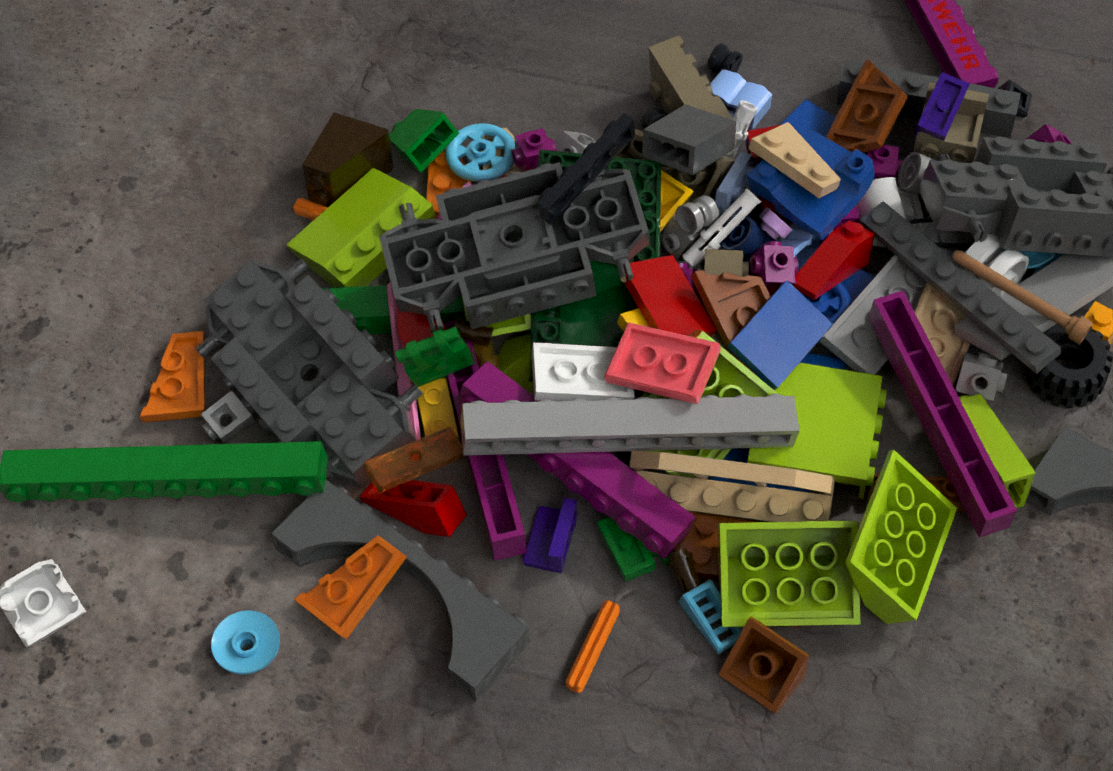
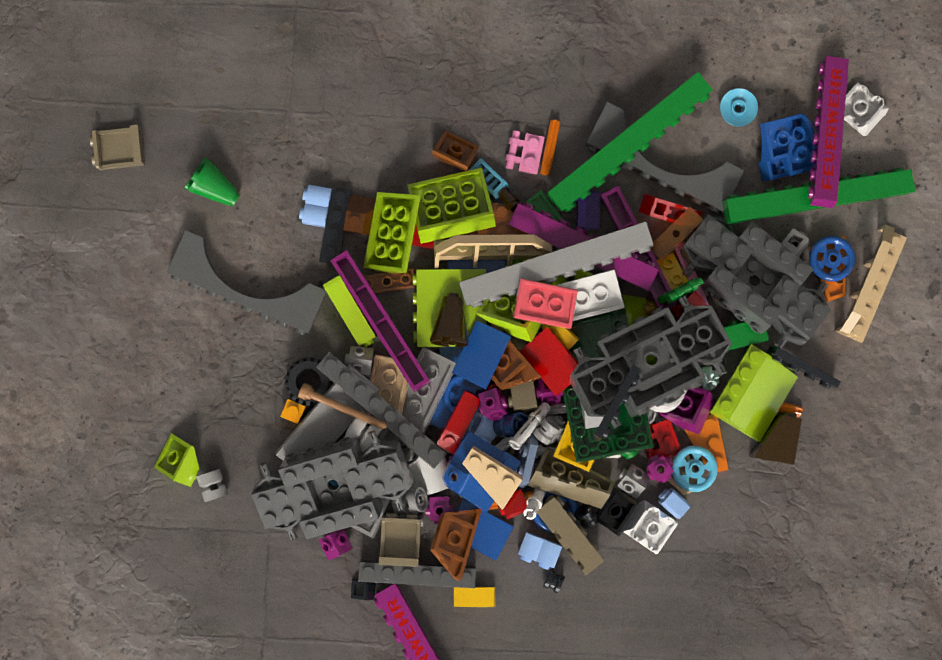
camera: 160 degrees right, 30 degrees up
orange wing [294,535,407,639] -> none
green torso [389,109,459,173] -> none
dark grey brick [642,104,736,175] -> none
lavender plate [759,207,793,239] -> none
dark purple panel [914,72,970,141] -> none
none -> light blue brick [299,185,332,228]
none -> black plate [319,187,352,264]
none -> reddish brown slope [343,195,376,236]
none -> dark brown cone [430,293,469,347]
none -> yellow slope [454,586,495,607]
none -> bright pink plate [505,131,545,175]
none -> green brick [547,72,713,213]
none -> black slope [596,487,641,536]
none -> white slope [623,500,678,554]
none -> light blue brick [658,488,691,519]
none -> blue slope [758,114,815,181]
none -> black plate [767,346,841,389]
none -> magenta brick [807,56,849,208]
none -> blue plate [809,236,855,282]
none -> tan plate [835,224,907,343]

